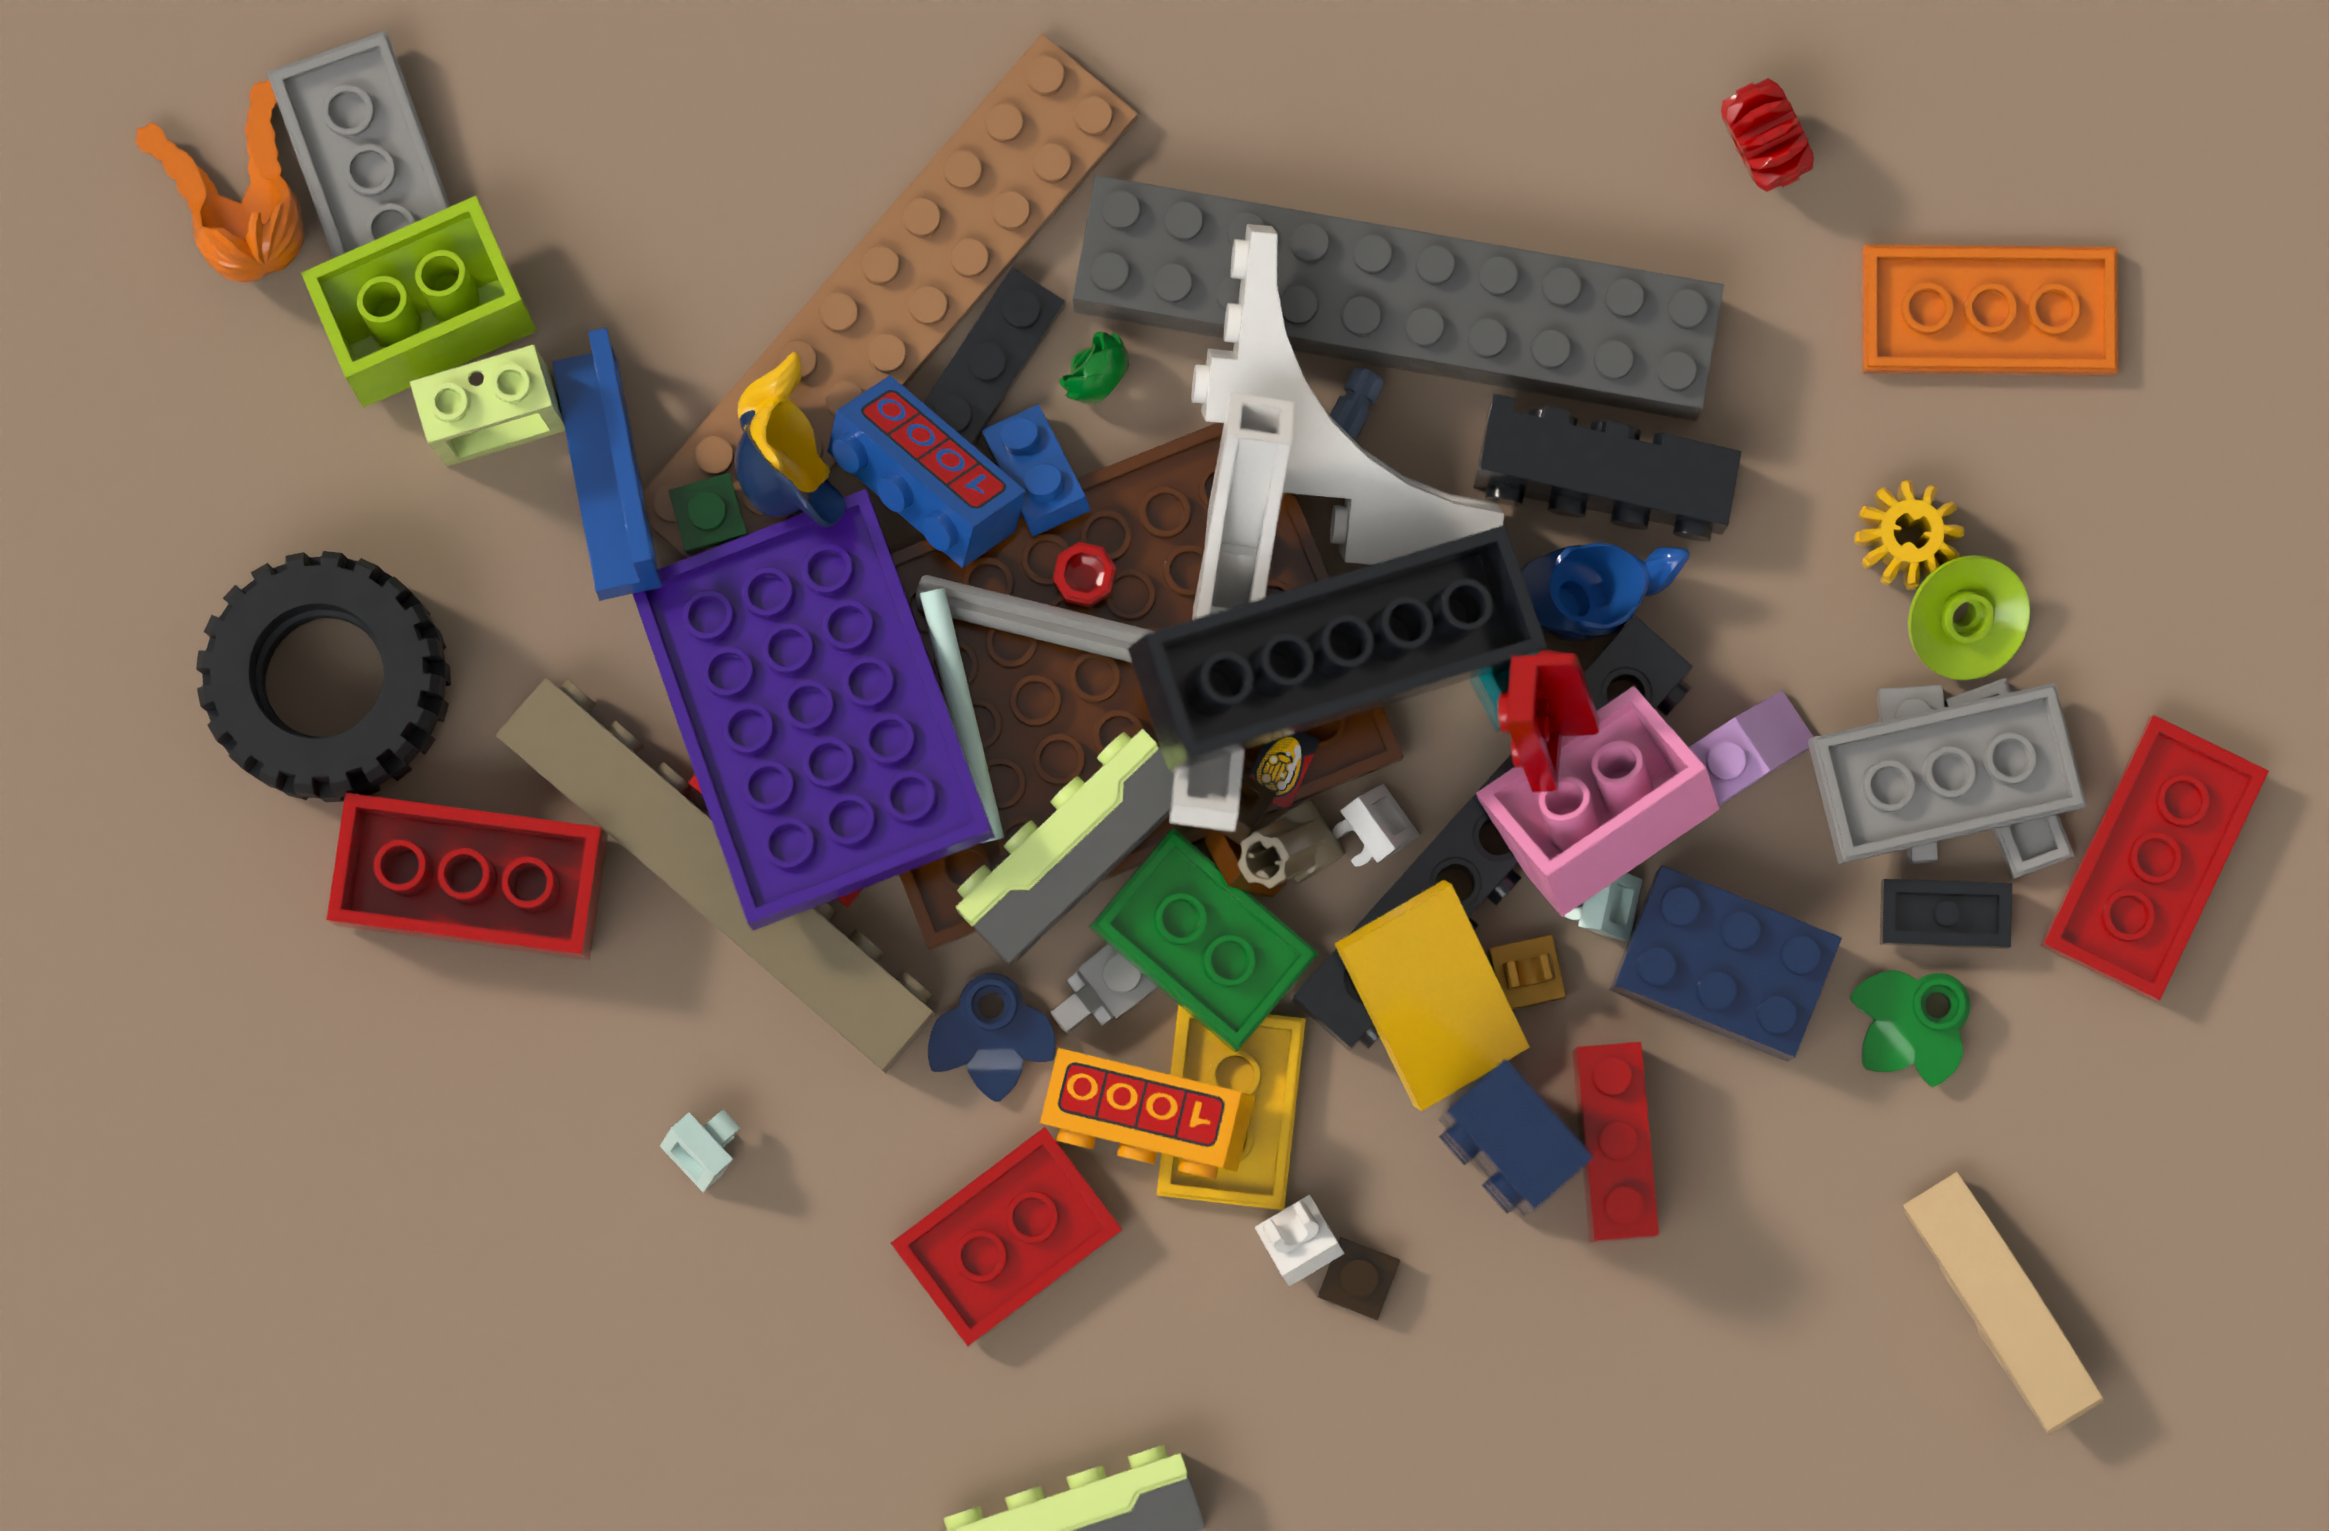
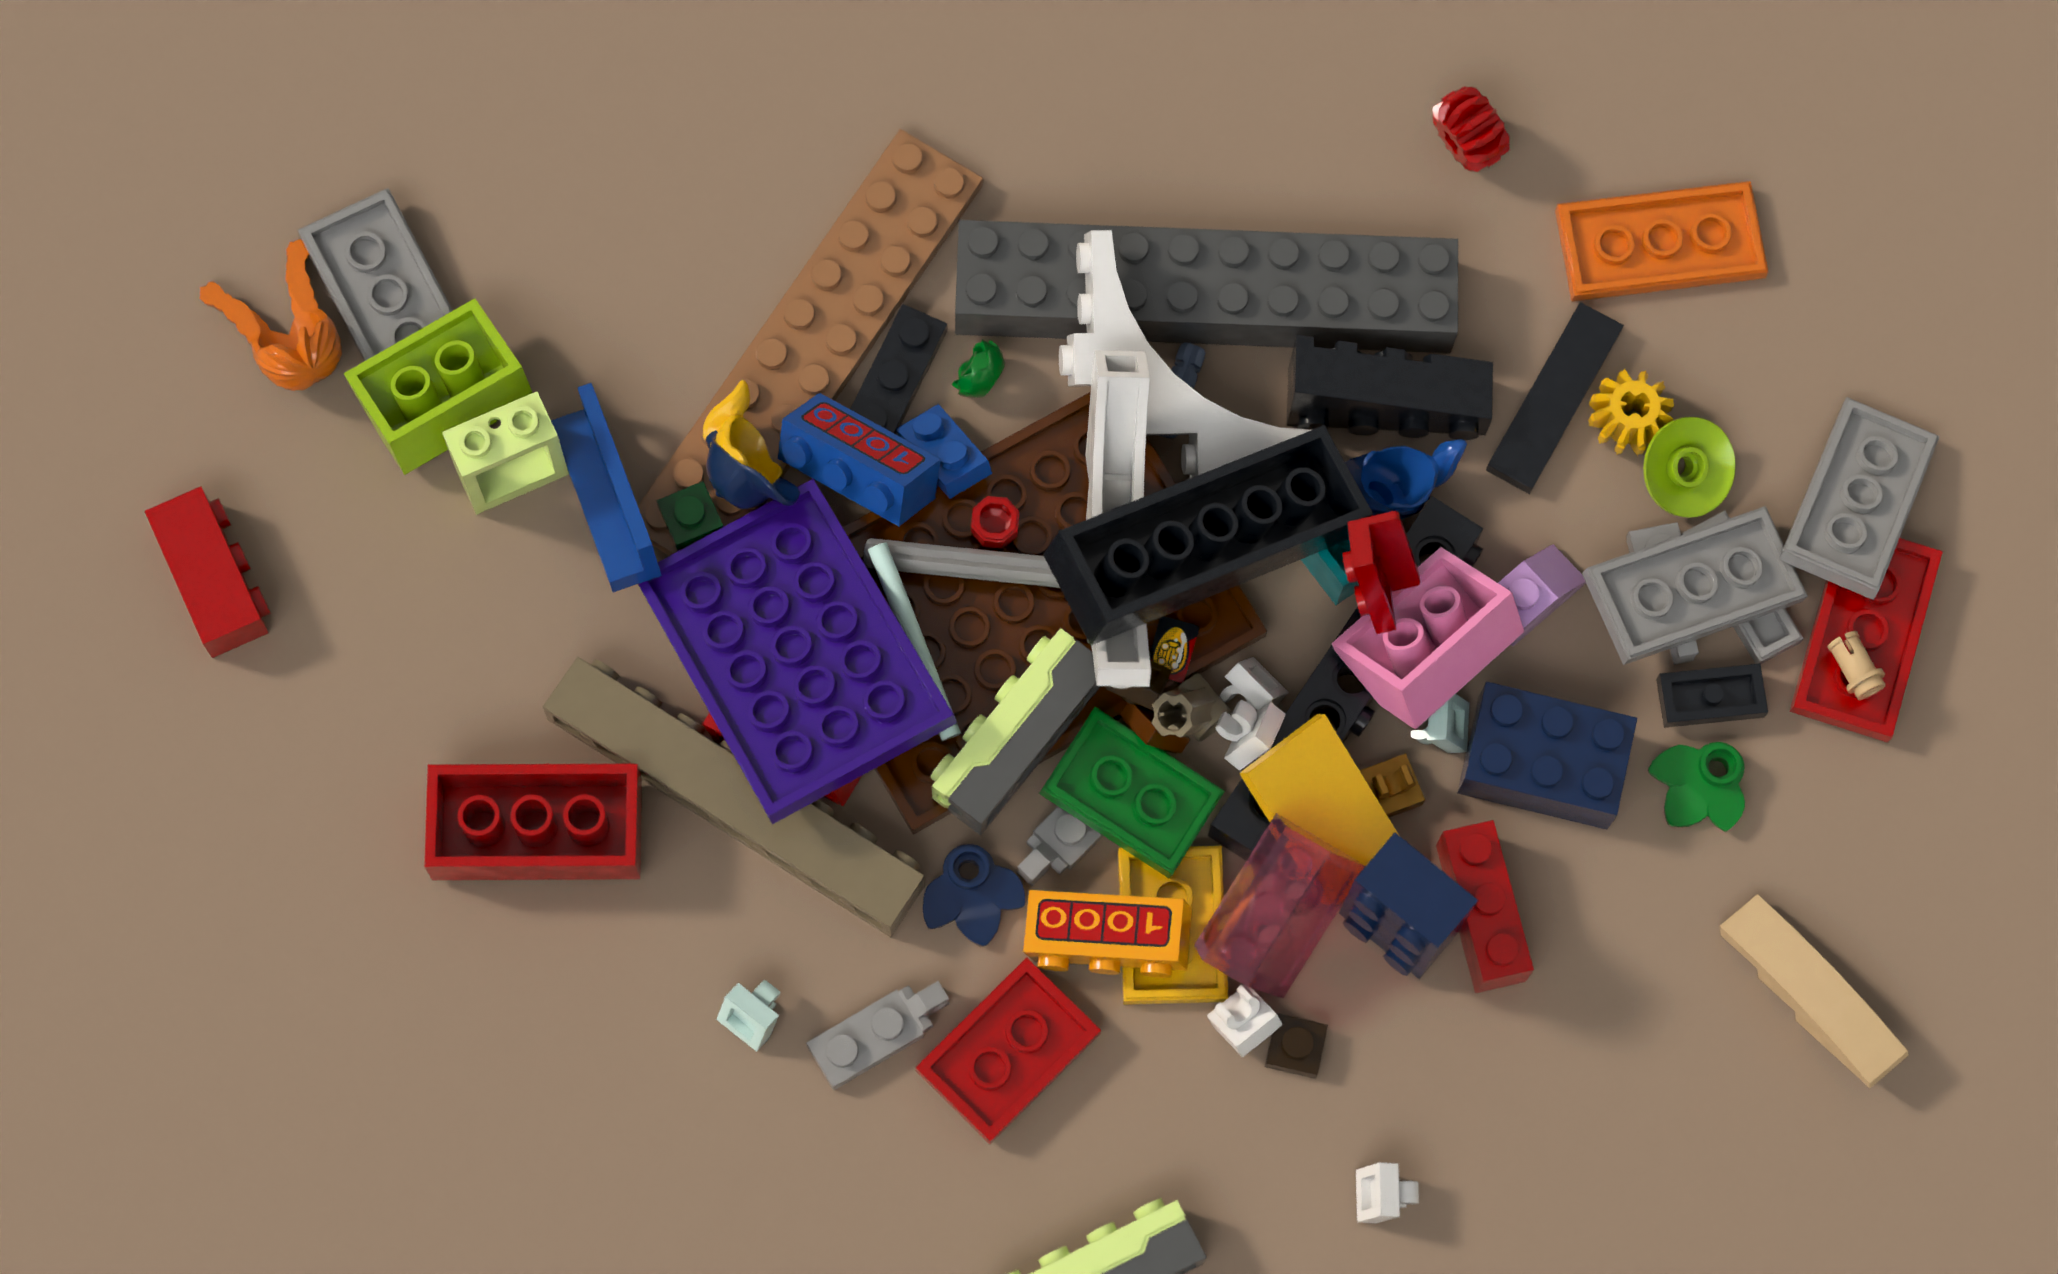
camera: 15 degrees left, 10 degrees down
black tyre [196,551,451,802] -> none
none -> red brick [144,486,271,658]
none -> light grey hinge [806,981,949,1090]
none -> clear pink slope [1194,813,1366,998]
none -> white tile [1215,700,1286,771]
none -> white tile [1356,1162,1419,1223]
none -> black tile [1485,302,1624,494]
none -> light grey tile [1778,397,1940,600]
none -> tan pin [1827,631,1886,700]

